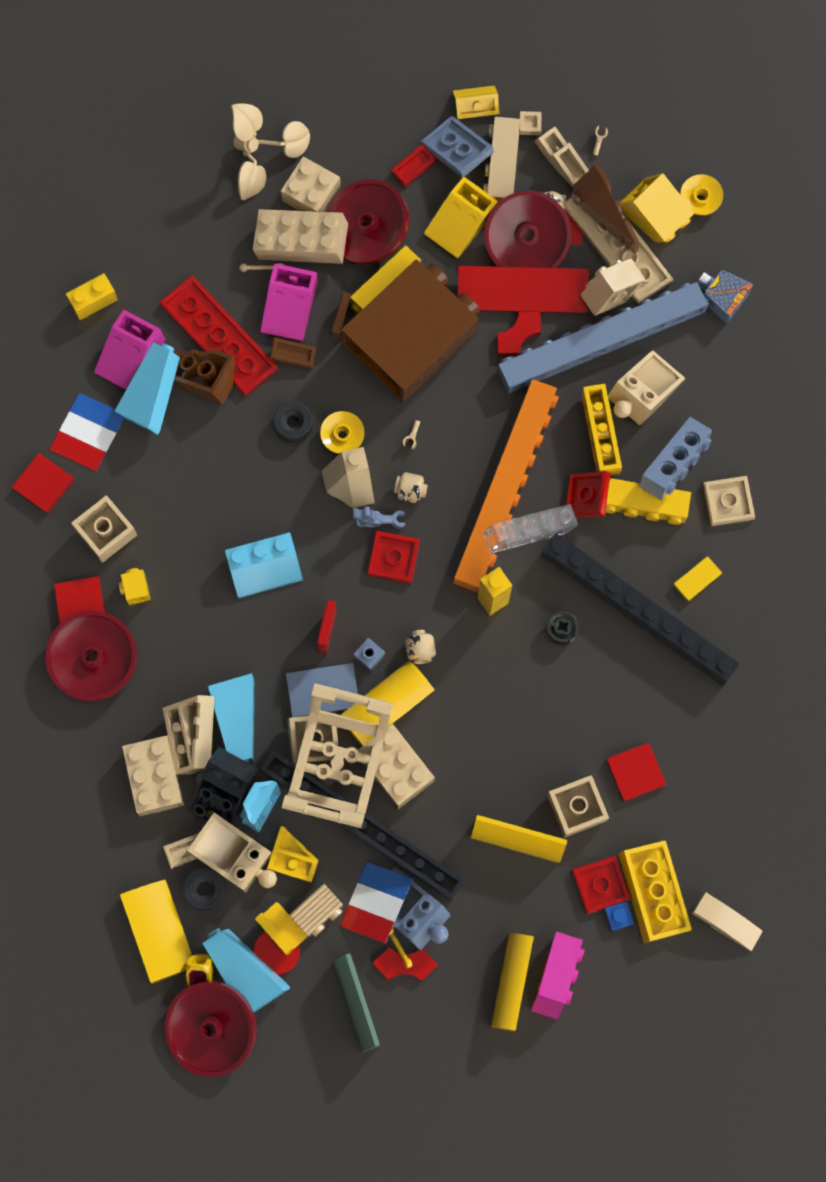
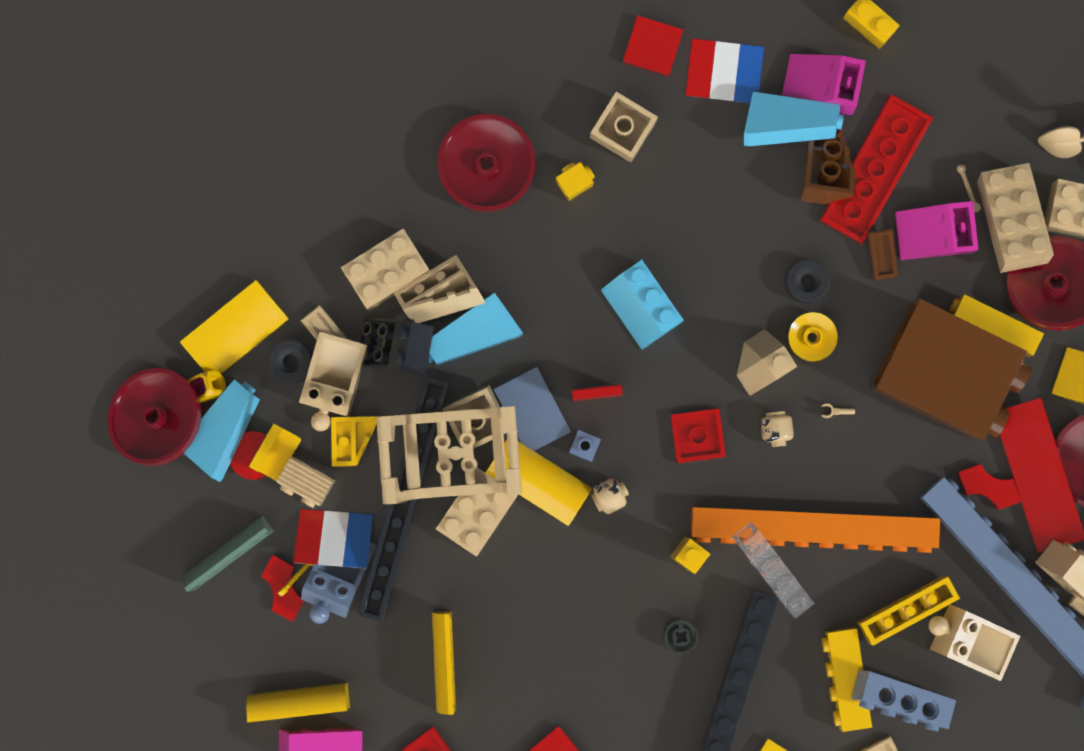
camera: 75 degrees right, 10 degrees up
red tile [54,576,105,623] -> none
medium azure slope [240,781,281,833] -> none
reddish brown tile [332,292,351,341] -> none
sand blue piece [353,506,405,529] -> none
tan brick [547,775,609,838] -> none
red tile [564,471,611,518] -> none

